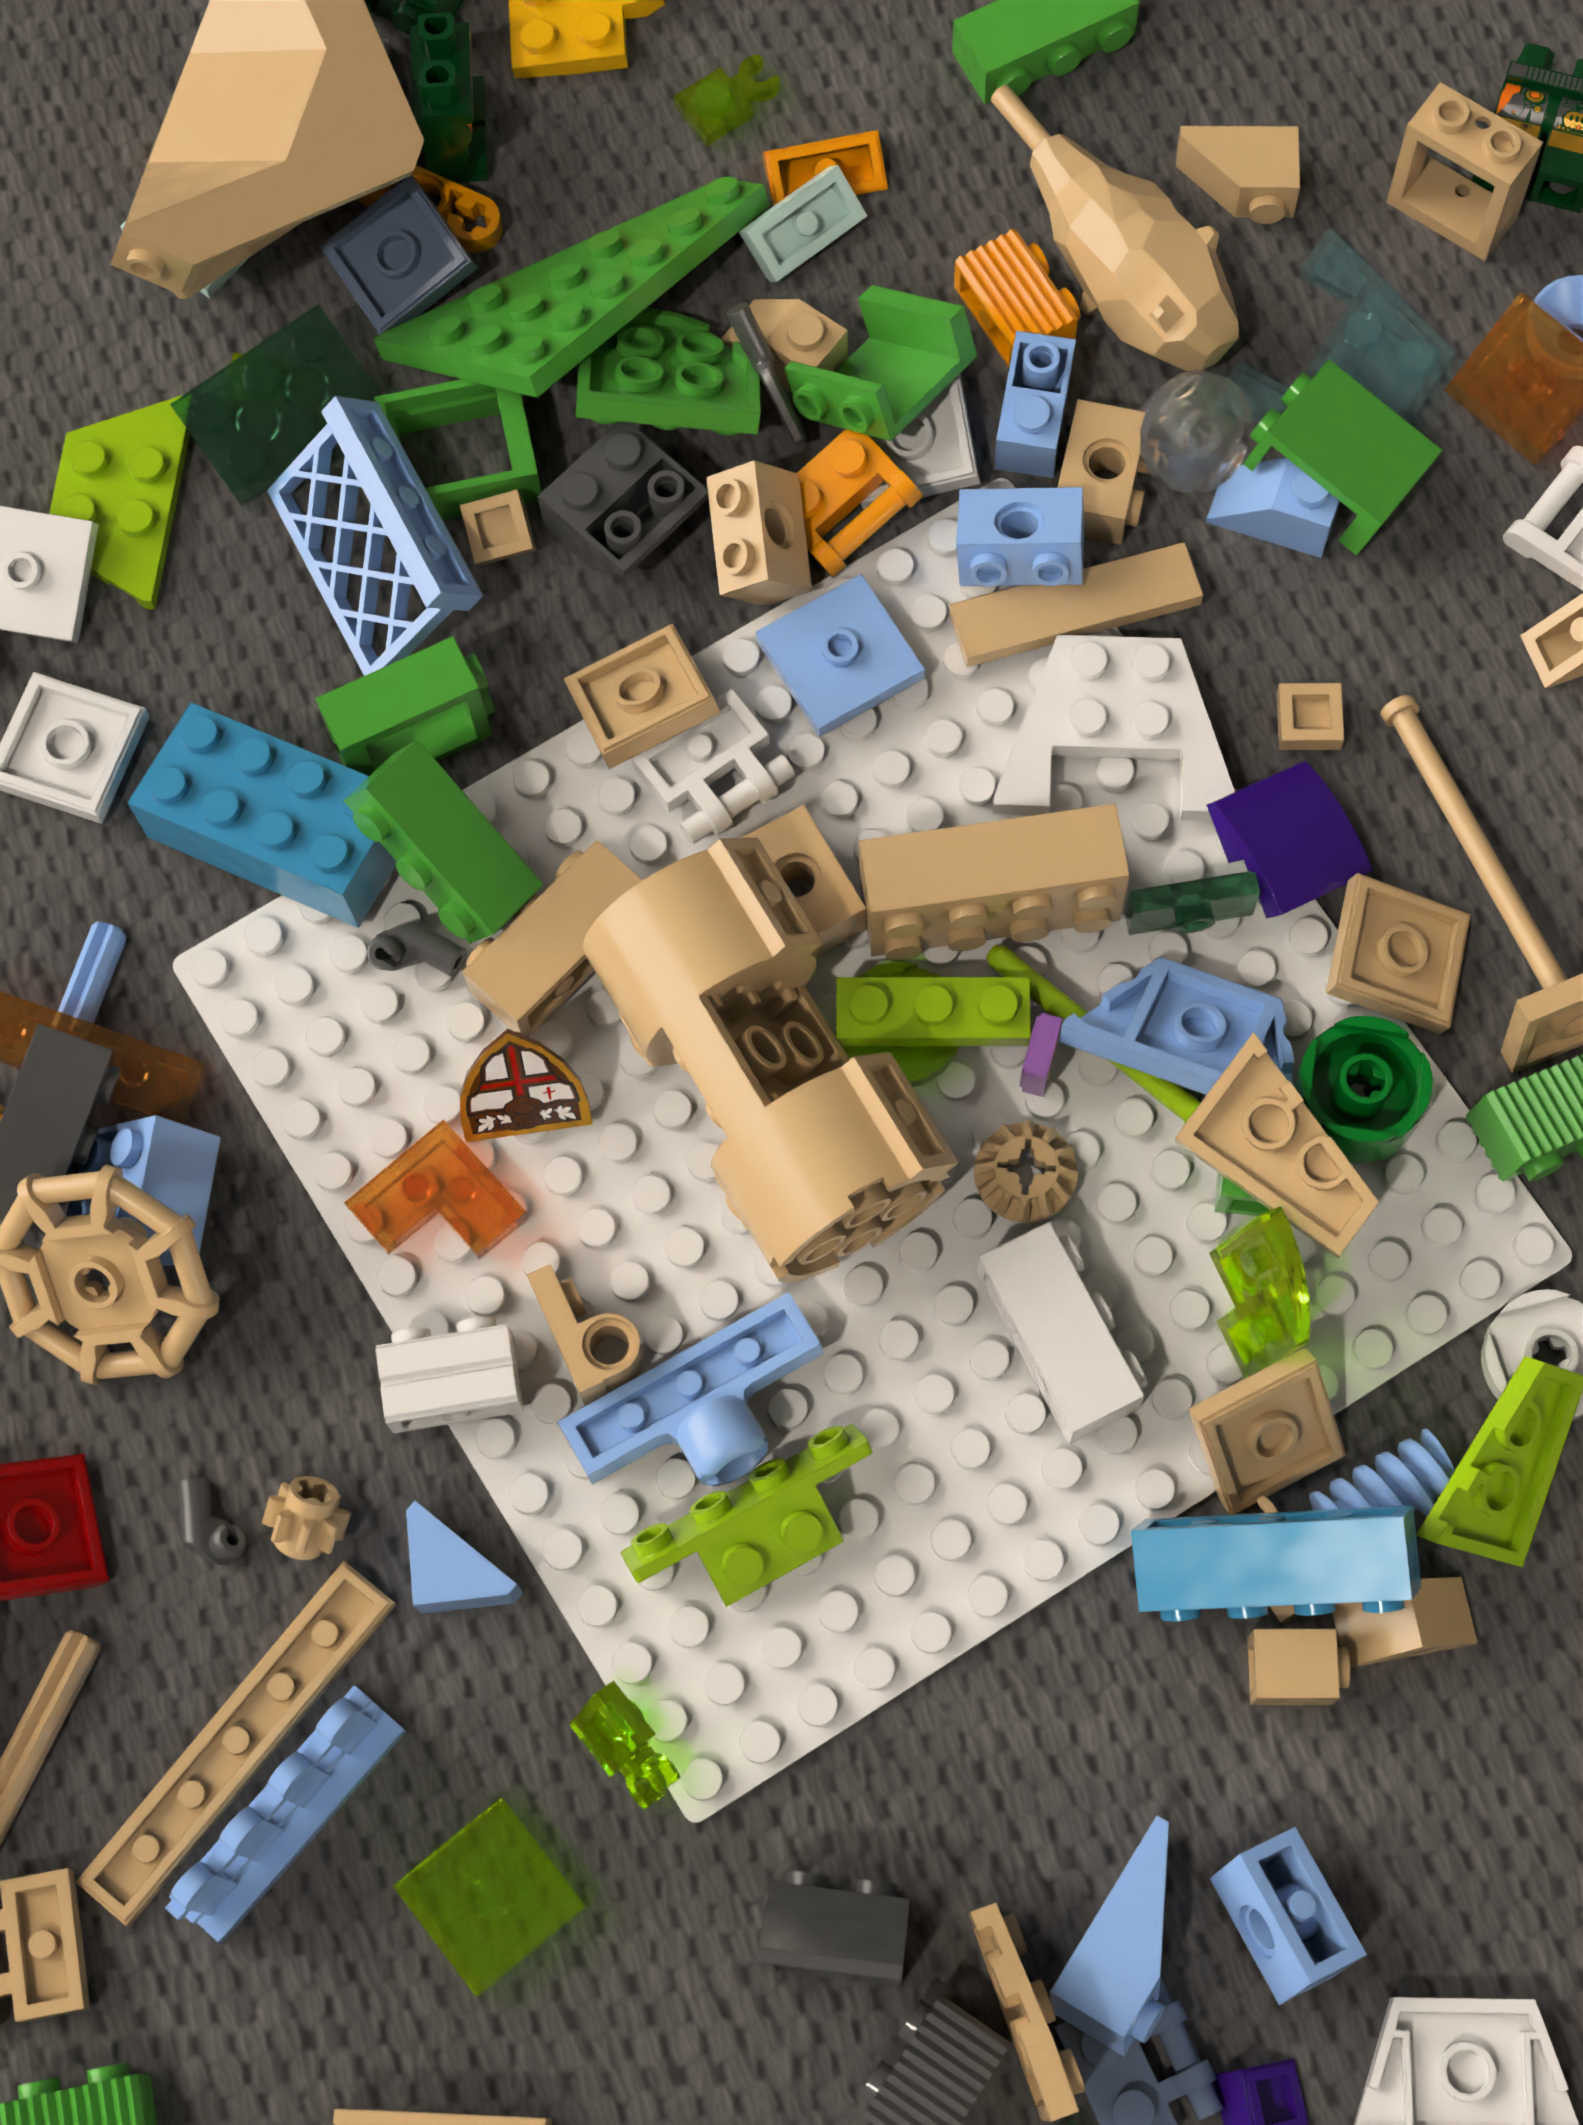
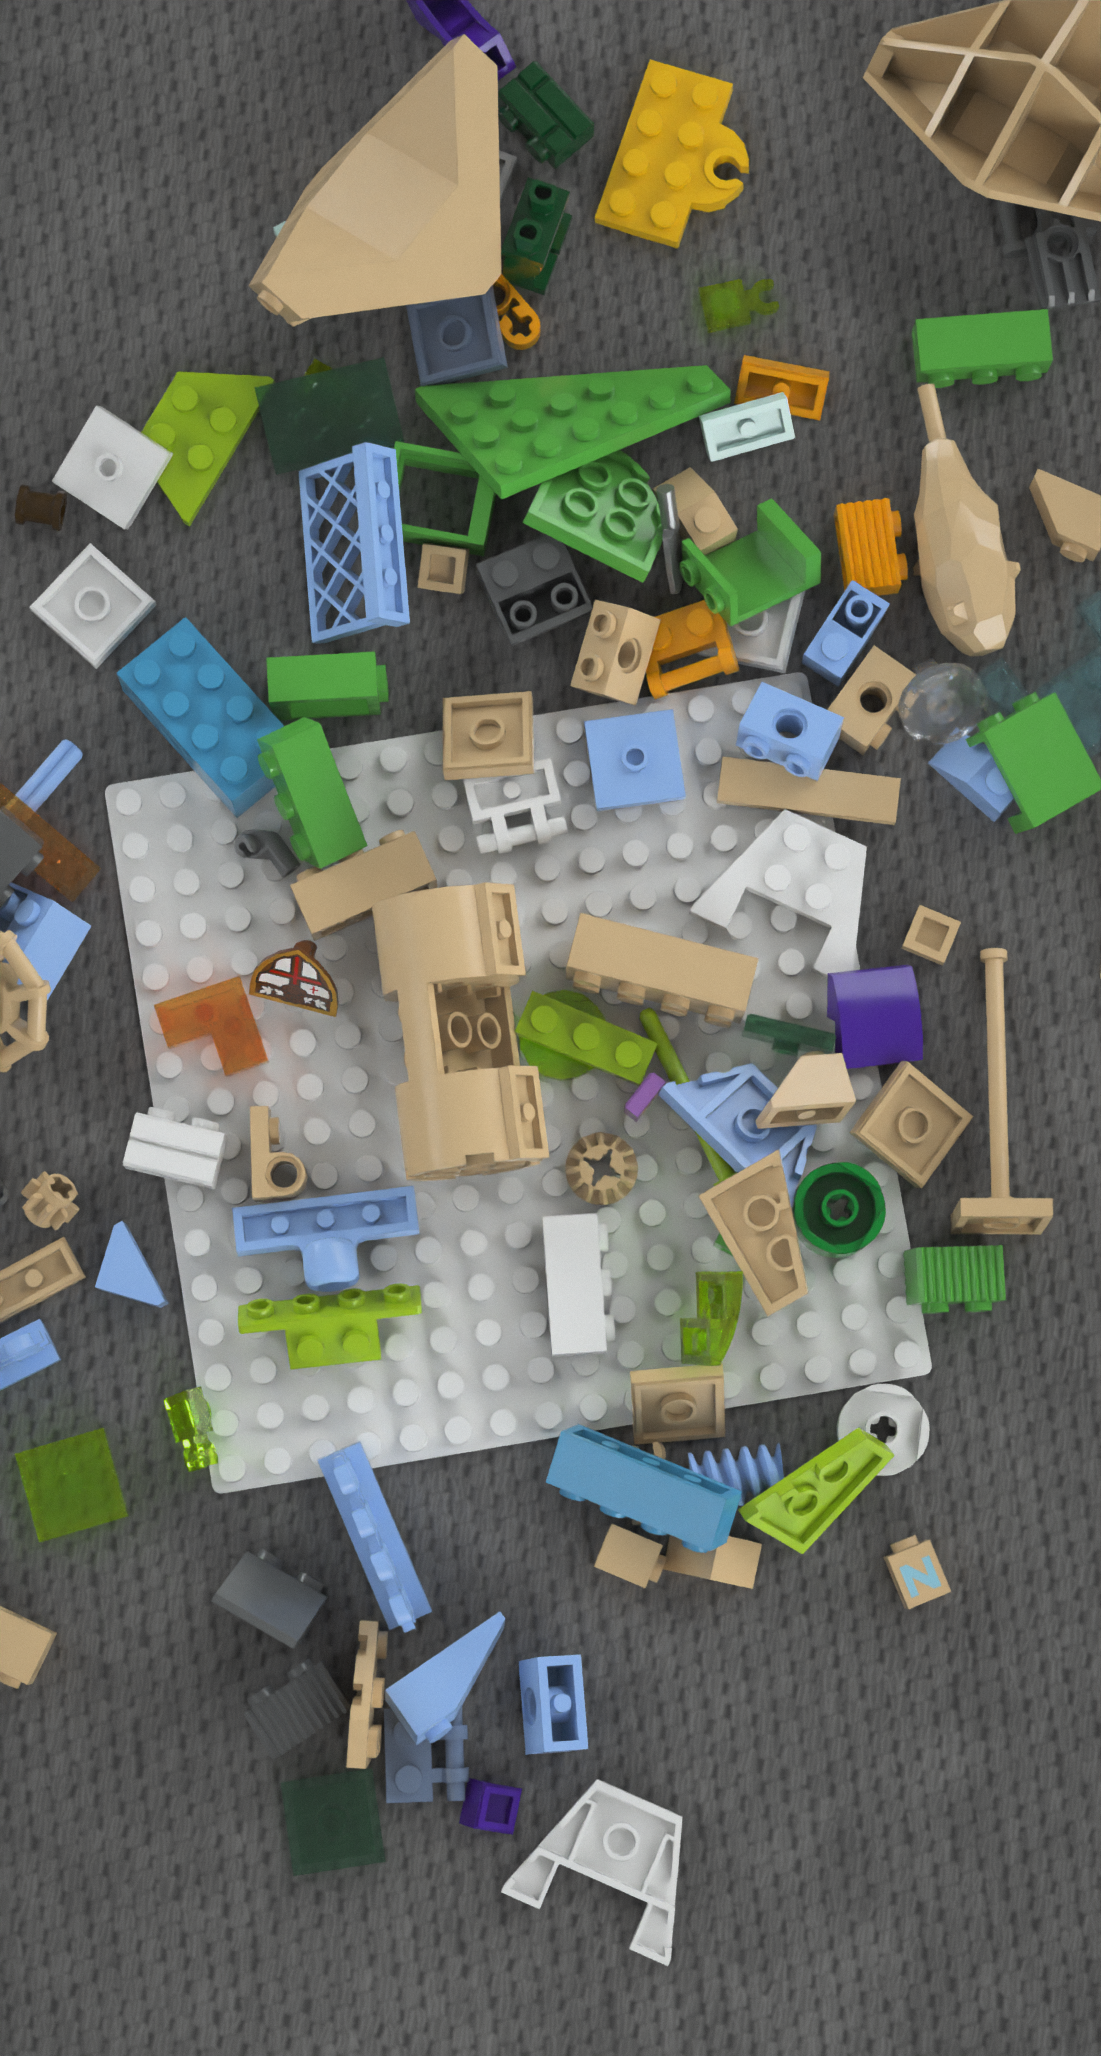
camera: 15 degrees right, 10 degrees up
tan brick [741,805,866,957] -> none
none -> light blue fence [317,1441,432,1633]
none -> tan slope [755,1051,856,1129]

